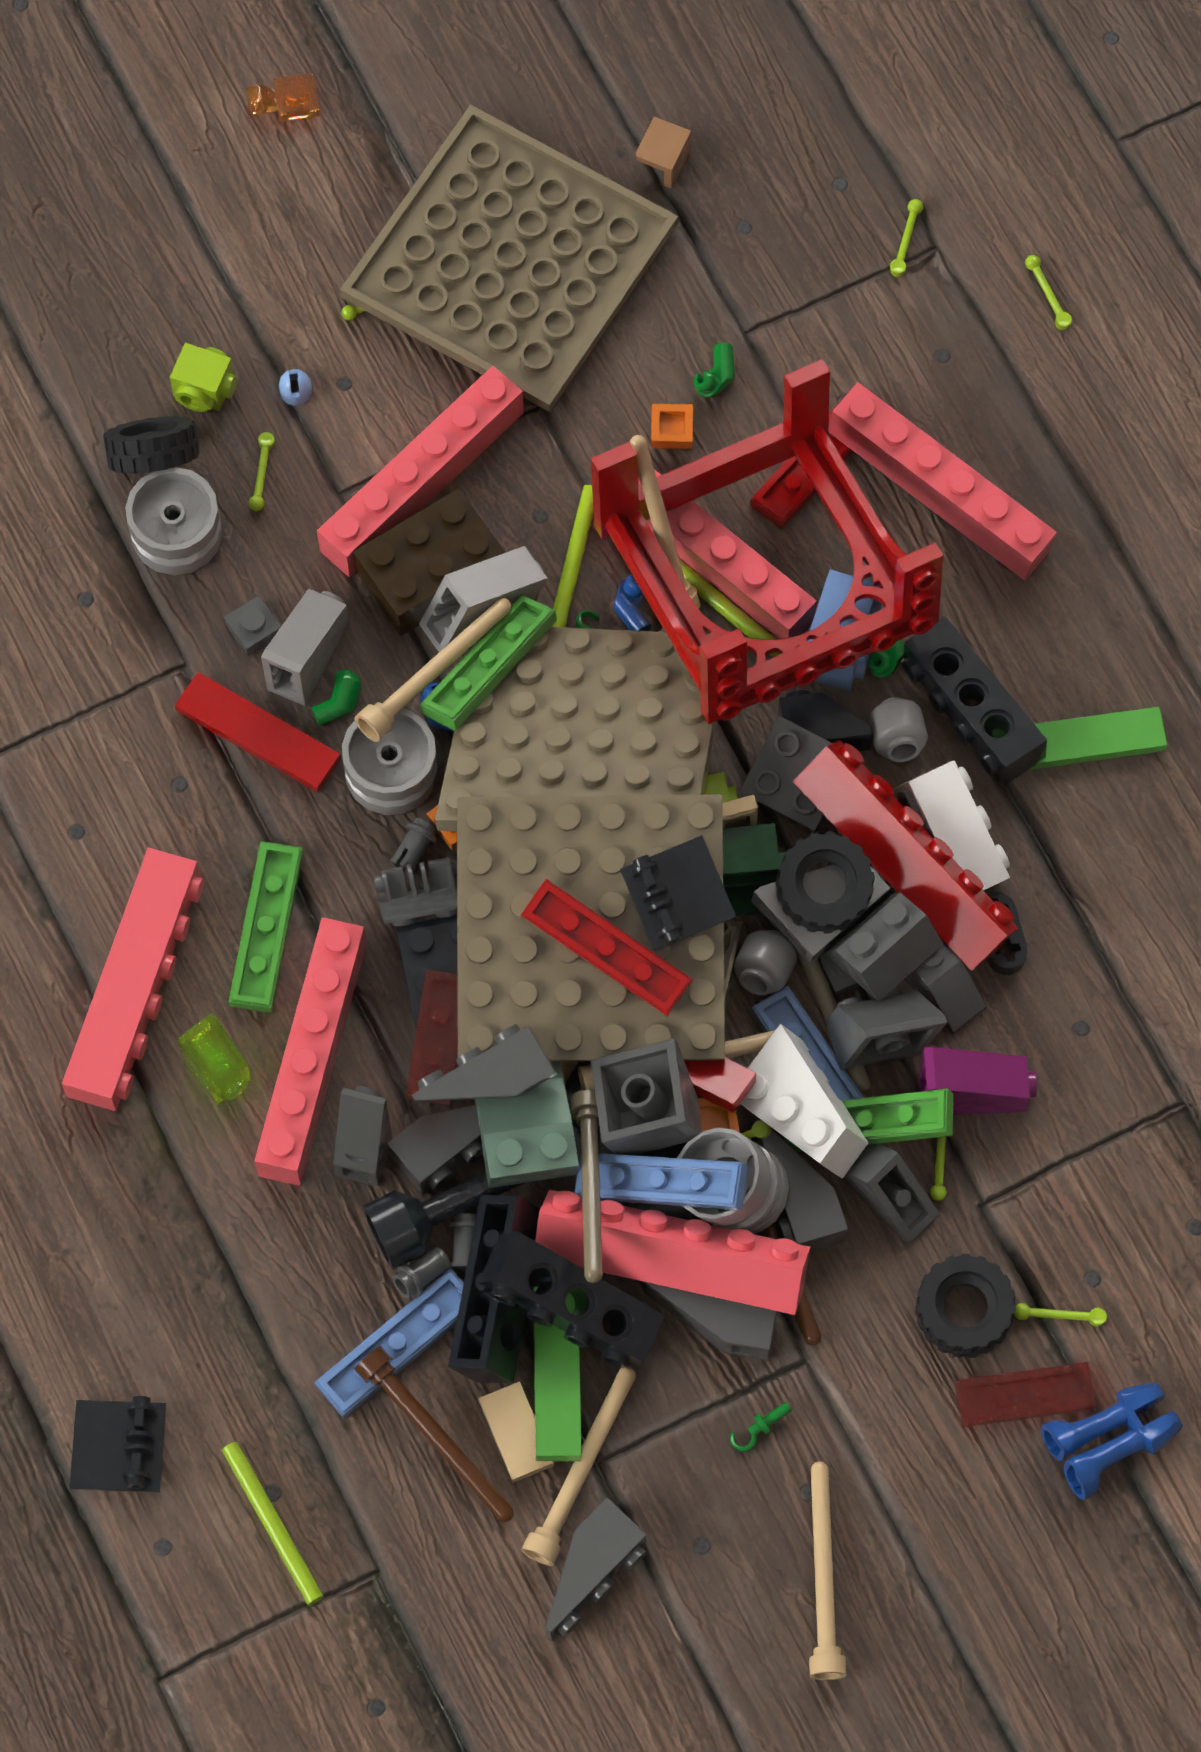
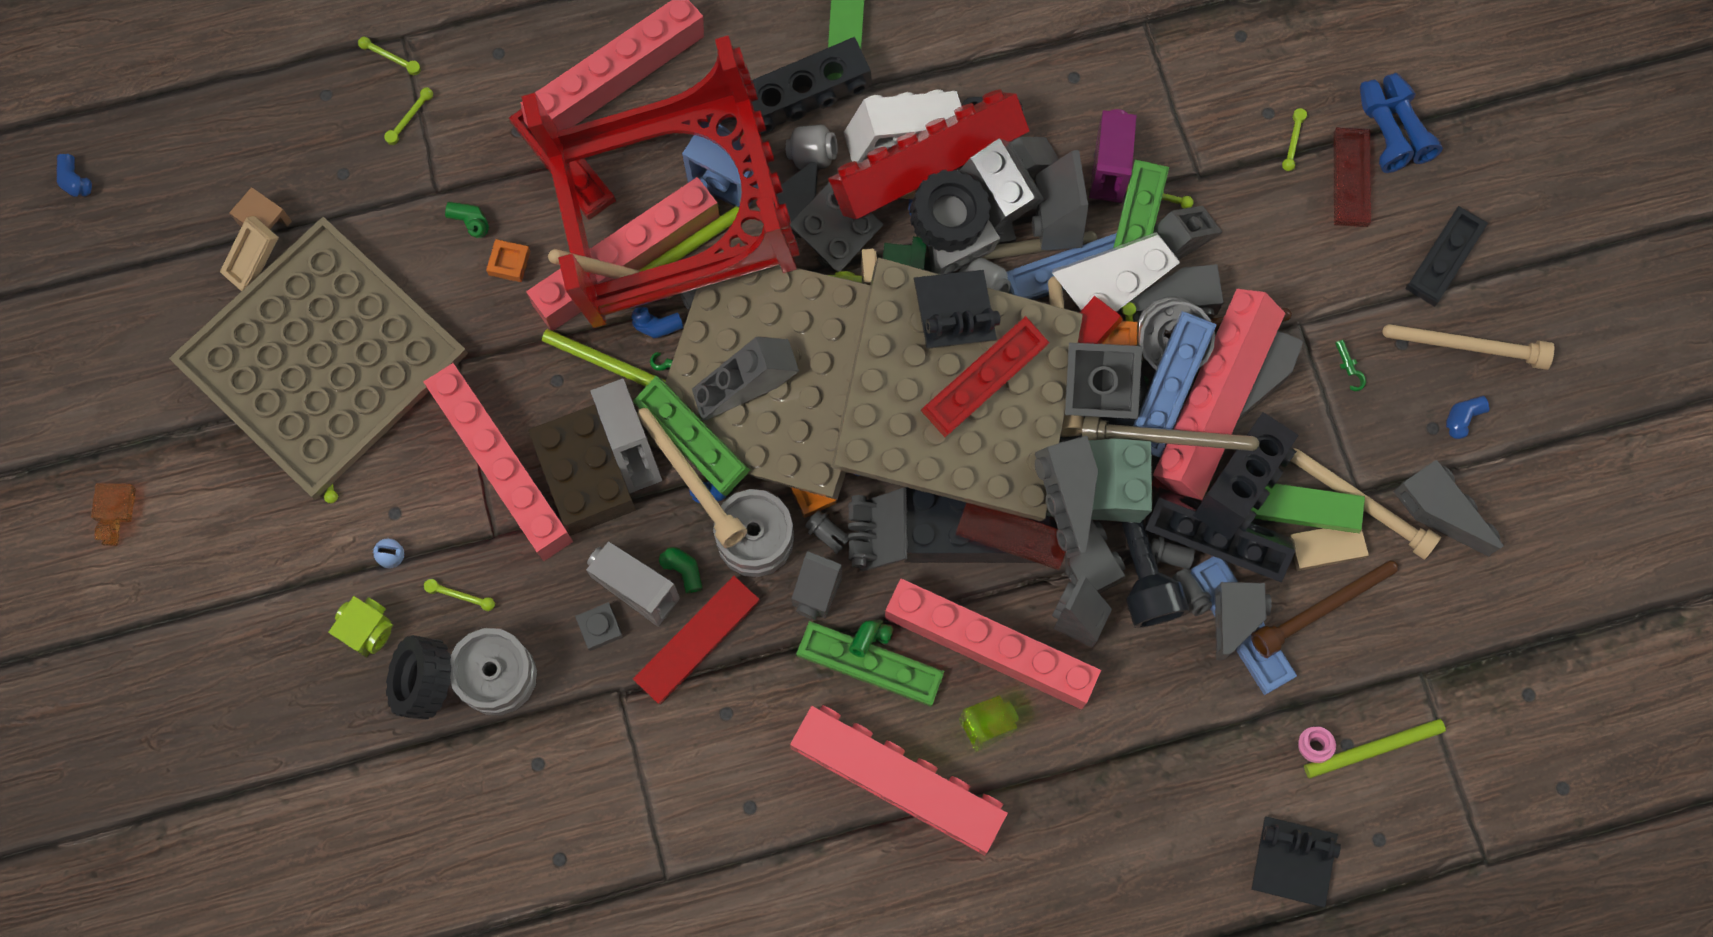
camera: 80 degrees left, 5 degrees up
black tyre [915,1254,1016,1358] -> none
none -> tan tile [220,216,279,291]
none -> lime hinge [384,87,433,145]
none -> dark grey slope [692,337,799,420]
none -> dark grey slope [792,551,842,620]
none -> green arm [849,619,894,658]
none -> dark grey slope [1215,582,1271,661]
none -> bright pink plate [1298,727,1336,763]
none -> black tile [1405,206,1488,307]
none -> blue arm [1446,396,1489,439]

